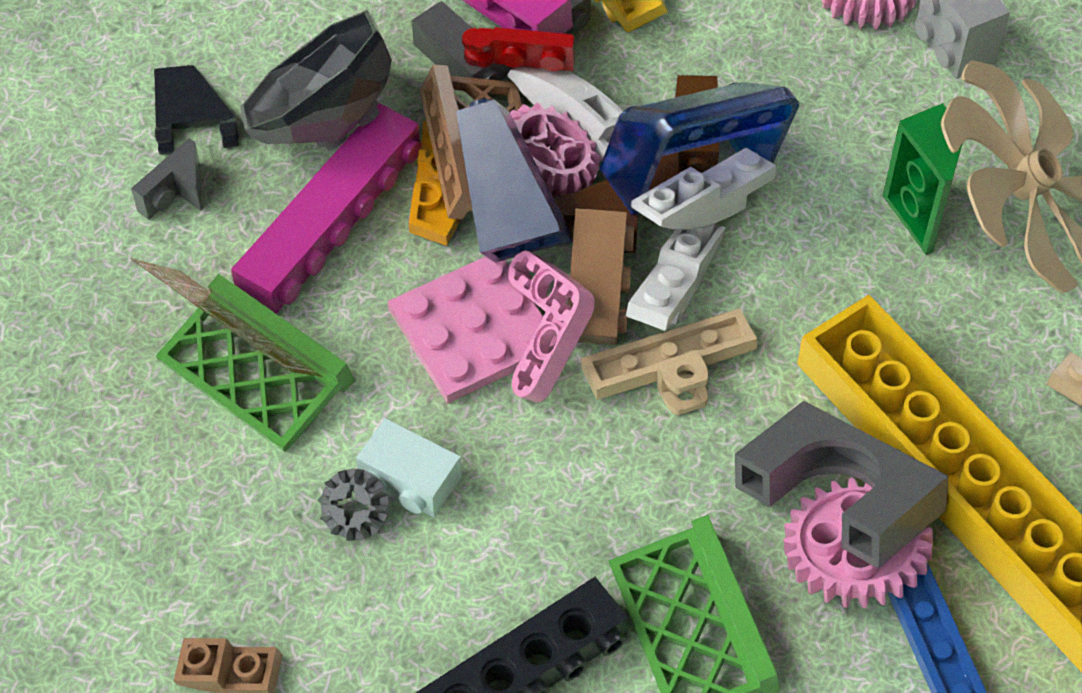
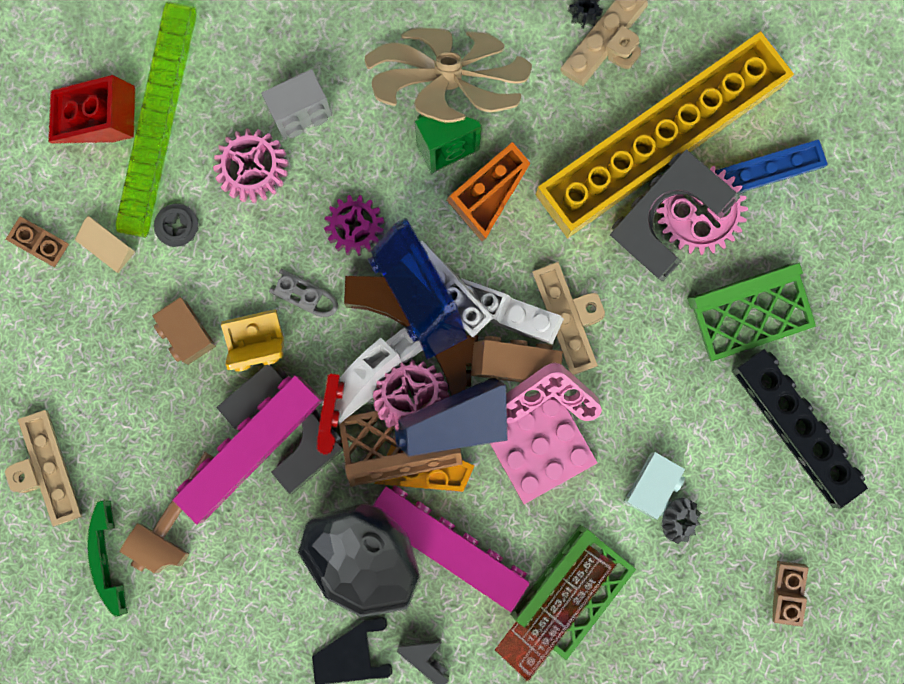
camera: 90 degrees left, 25 degrees up
none -> light grey piece [269,268,338,317]
none -> magenta gear [324,195,384,256]
none -> orange wedge [446,142,530,241]

